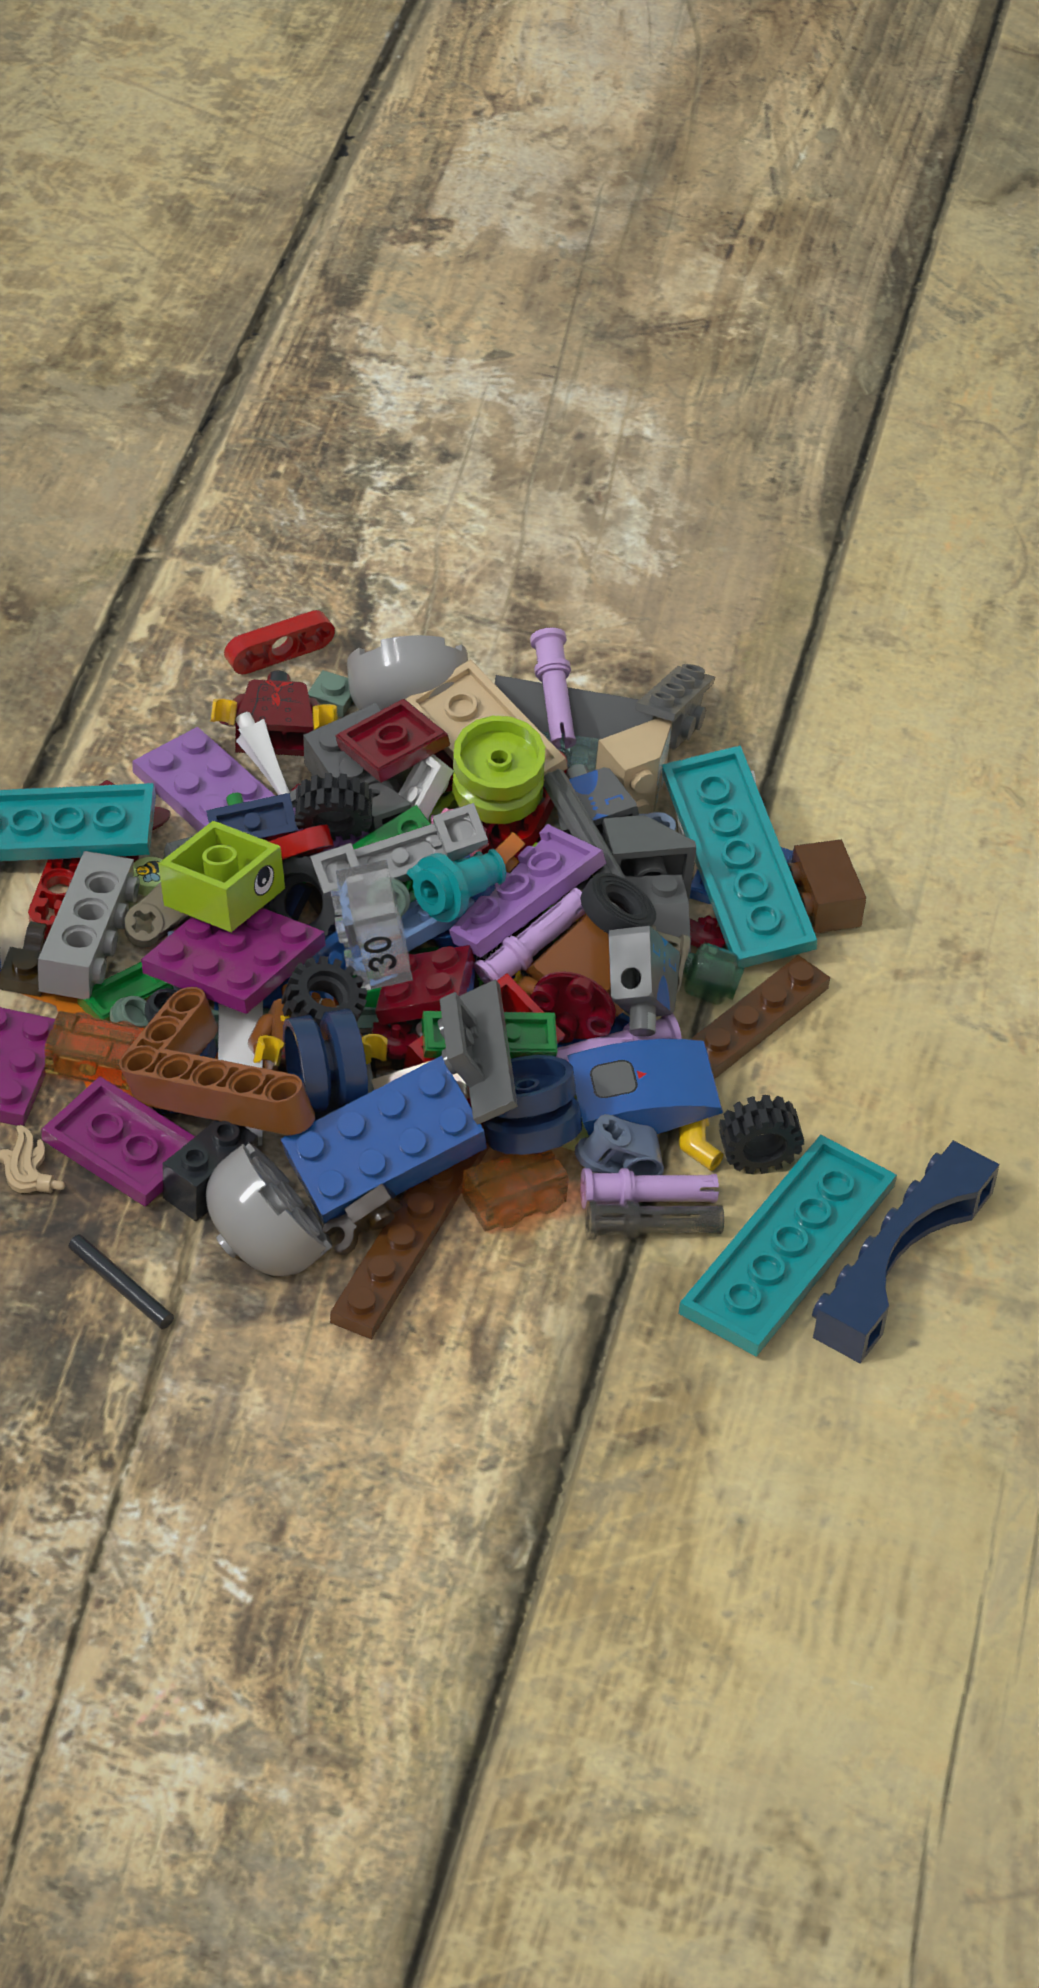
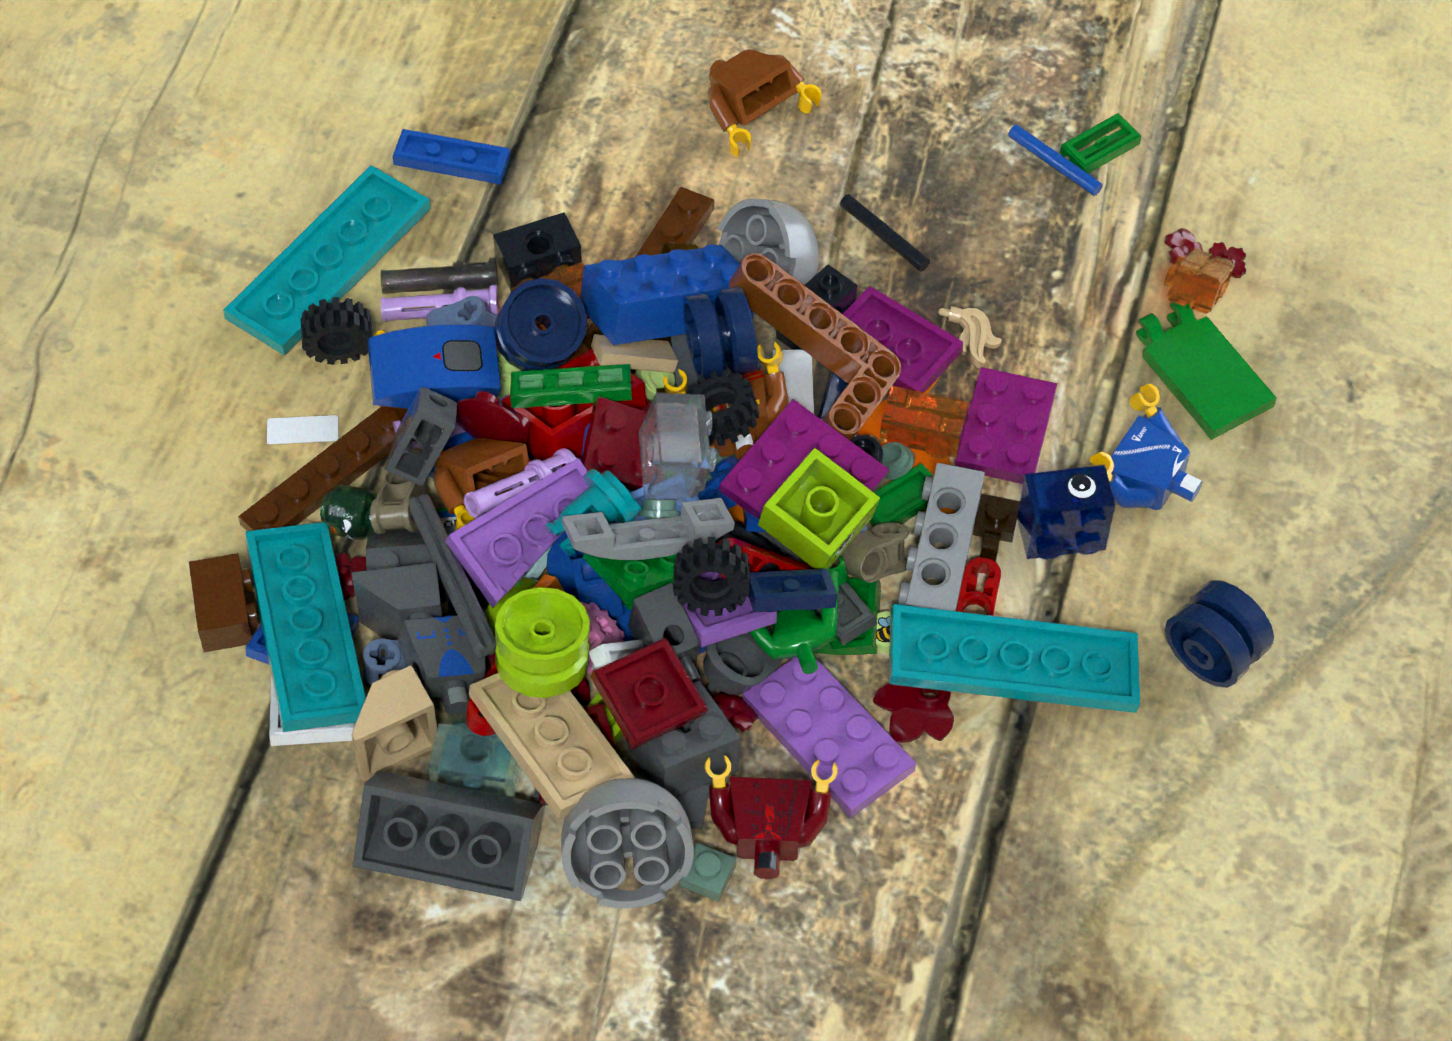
camera: 175 degrees left, 10 degrees up
red beam [224,610,335,675] -> none
white piece [235,712,290,795] -> none
dark grey bracket [438,979,518,1125] -> none
lavender pin [530,628,576,750] -> none
black tyre [580,873,656,934] -> none
dark grey bracket [635,664,715,750] -> none
dark blue arch [812,1140,1000,1364] -> none
none -> white sticker [267,415,338,444]
none -> blue tile [392,129,510,185]
none -> black brick [493,212,582,291]
none -> dark orange torso [708,49,821,157]

